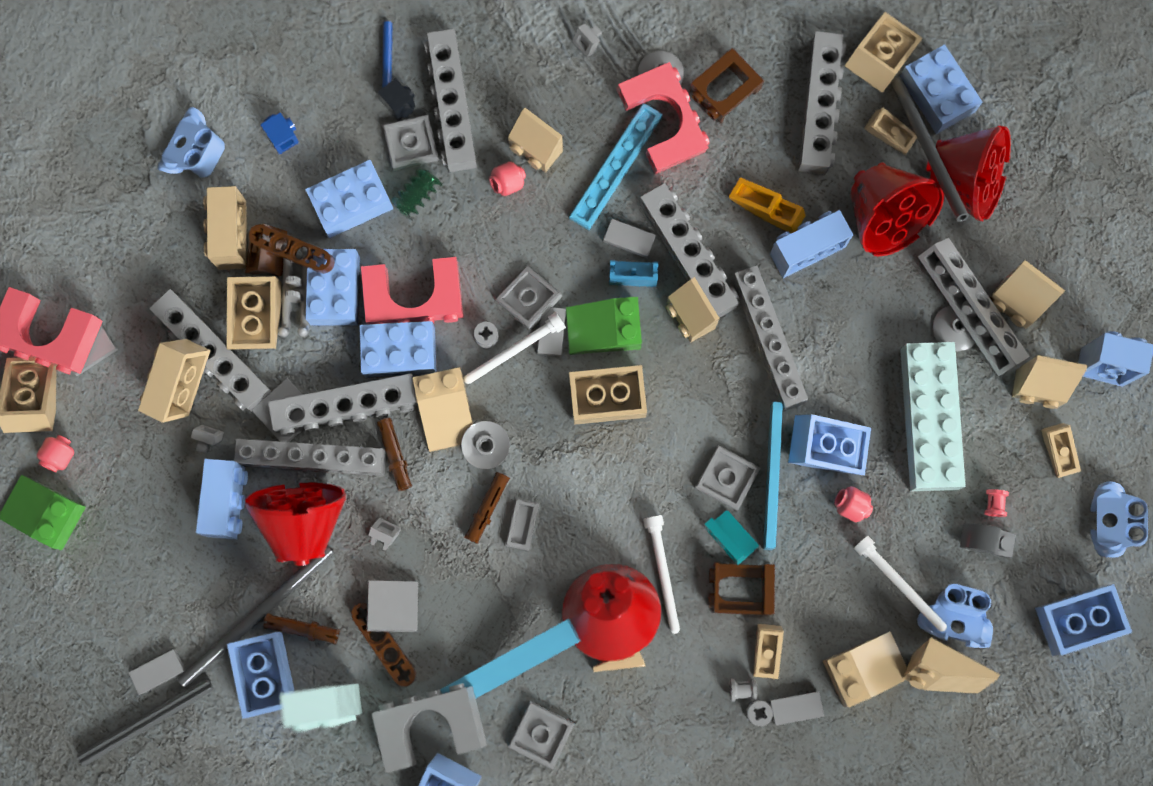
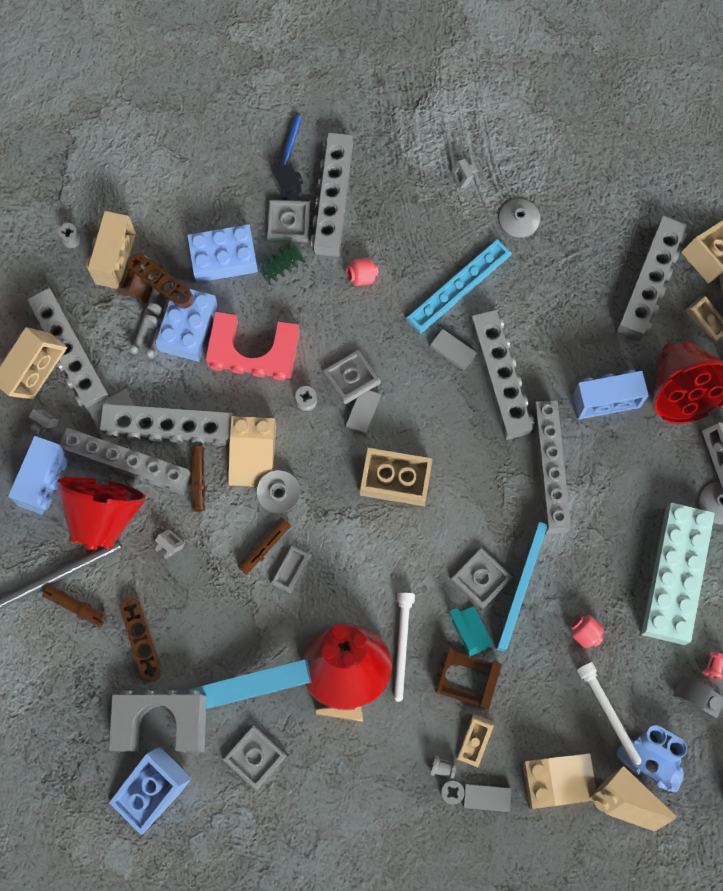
camera: 15 degrees right, 5 degrees down
light blue piece [157,107,225,178] -> none
tan slope [227,276,281,350] -> none
light blue brick [227,632,295,719] -> none
blue brick [260,112,299,155] -> none
light aqua brick [280,684,362,732] -> none
light blue brick [360,321,437,378] -> none
light grey tile [367,581,418,632] -> none
white piece [464,312,566,384] -> none
tan slope [508,108,563,172] -> none
bright green slope [566,297,642,355] -> none
dark azure hinge [609,260,658,287] -> none
coral arch [616,62,709,174] -> none
tan slope [666,277,719,342] -> none
reddish brown panel [690,48,764,124] -> none
light orange slope [729,177,806,233] -> none
light blue slope [788,414,871,475] -> none
none -> light grey bush [58,223,81,248]

